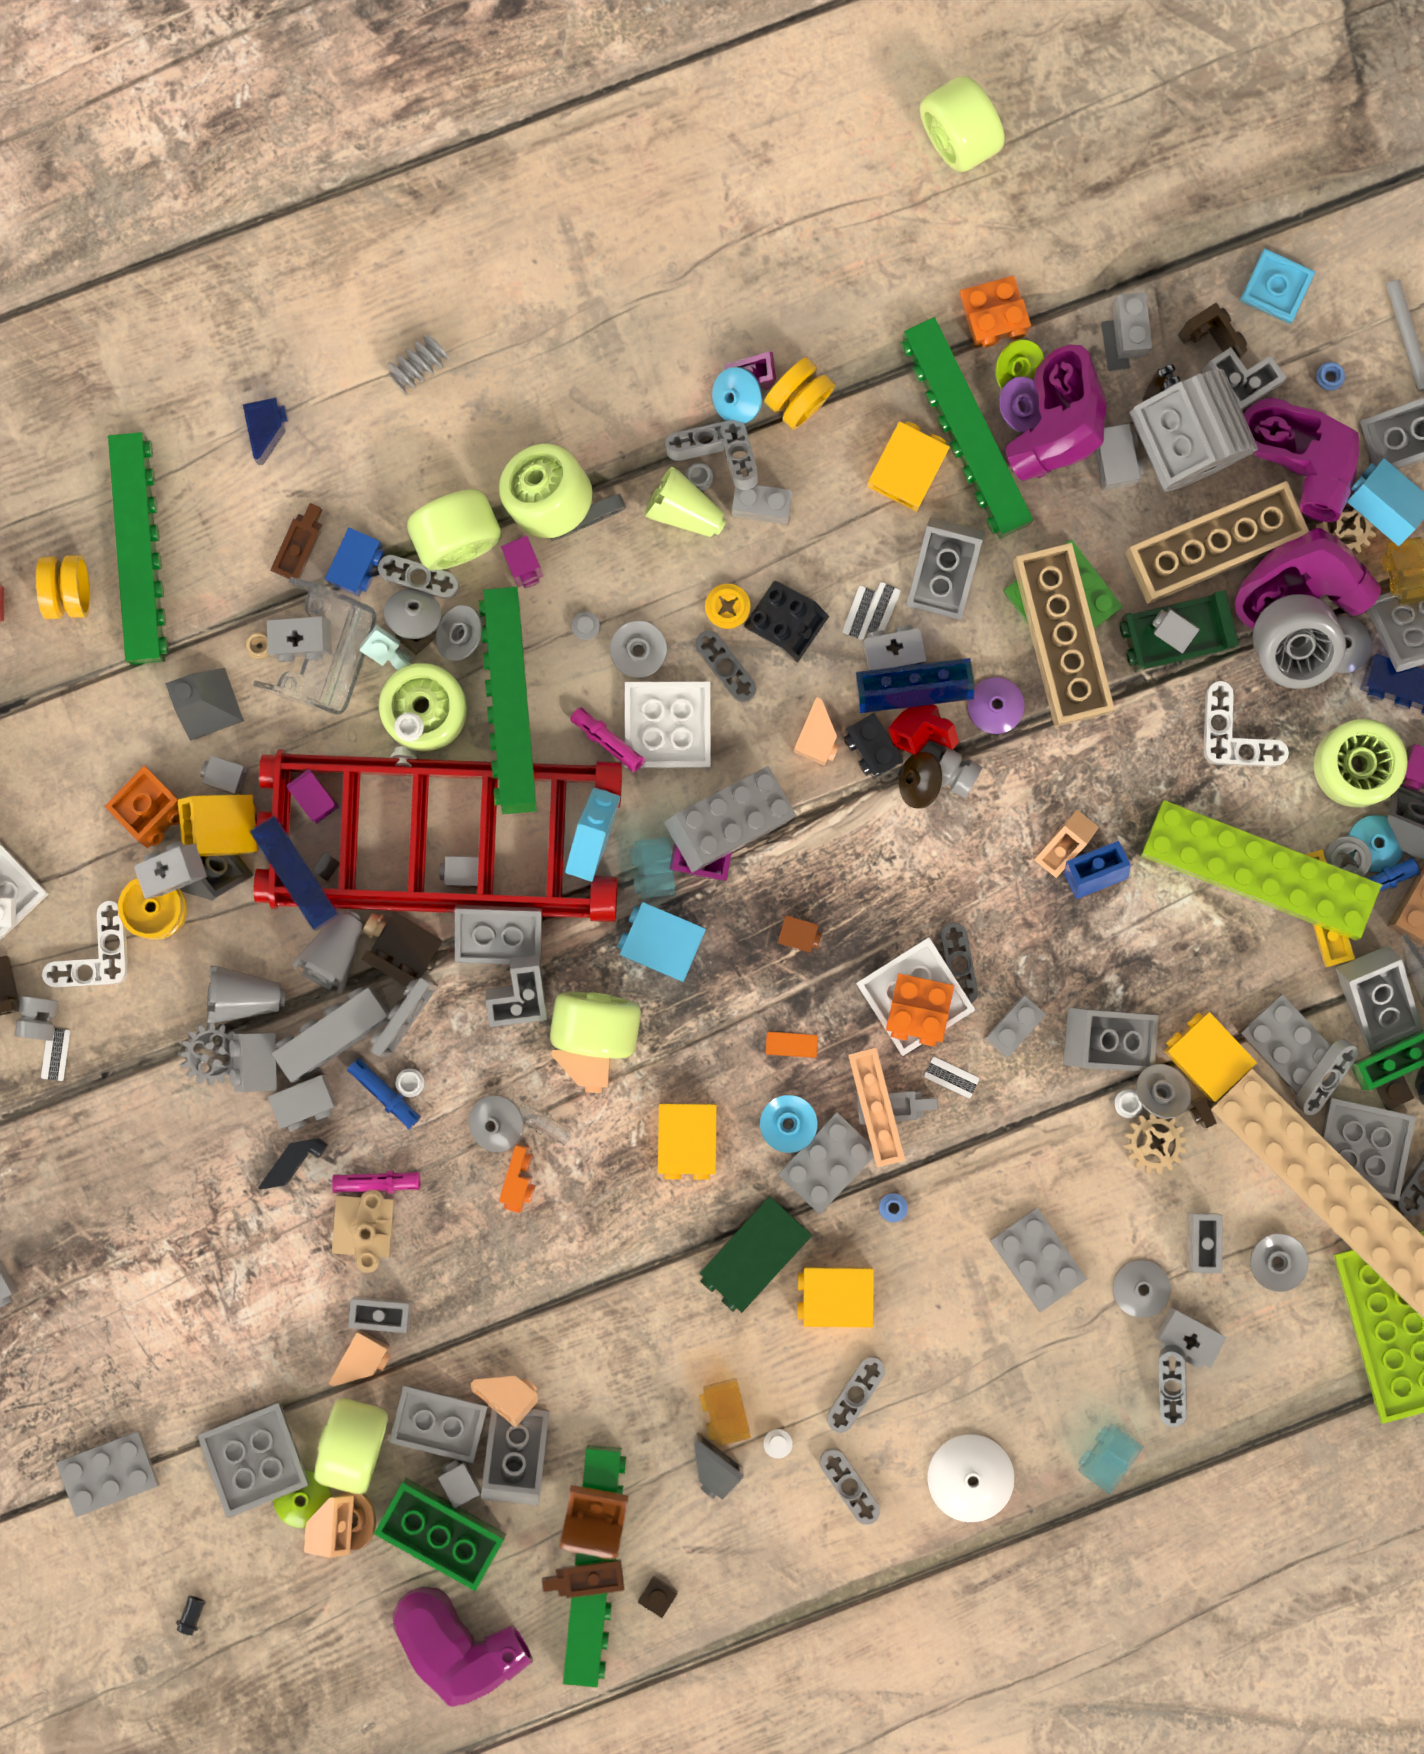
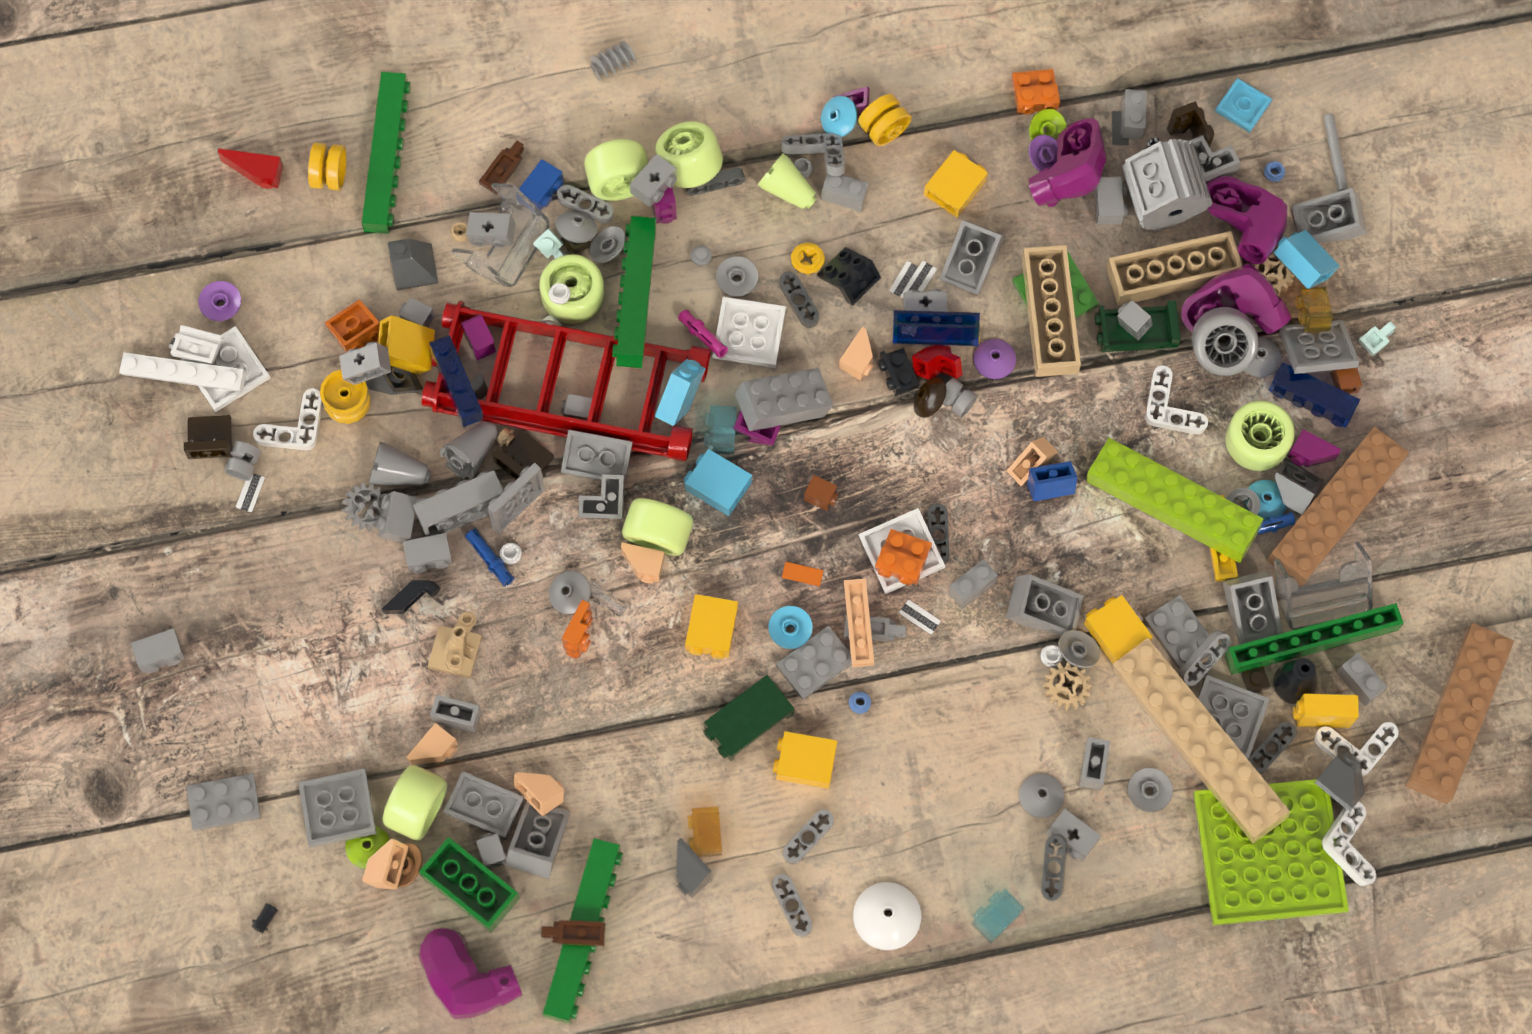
camera: 10 degrees right, 15 degrees down
clear blue slope [243,398,289,465] -> none
dark pink pin [332,1170,421,1193] -> none
dark orange bracket [559,1485,629,1559] -> none
dark brown plate [638,1576,678,1618] -> none
white plate [764,1429,793,1459] -> none
green brick [900,317,1033,539] -> none
light grey plate [990,1207,1087,1312] -> none
dark brown plate [1189,1097,1217,1128] -> none
none -> light grey brick [630,154,677,207]

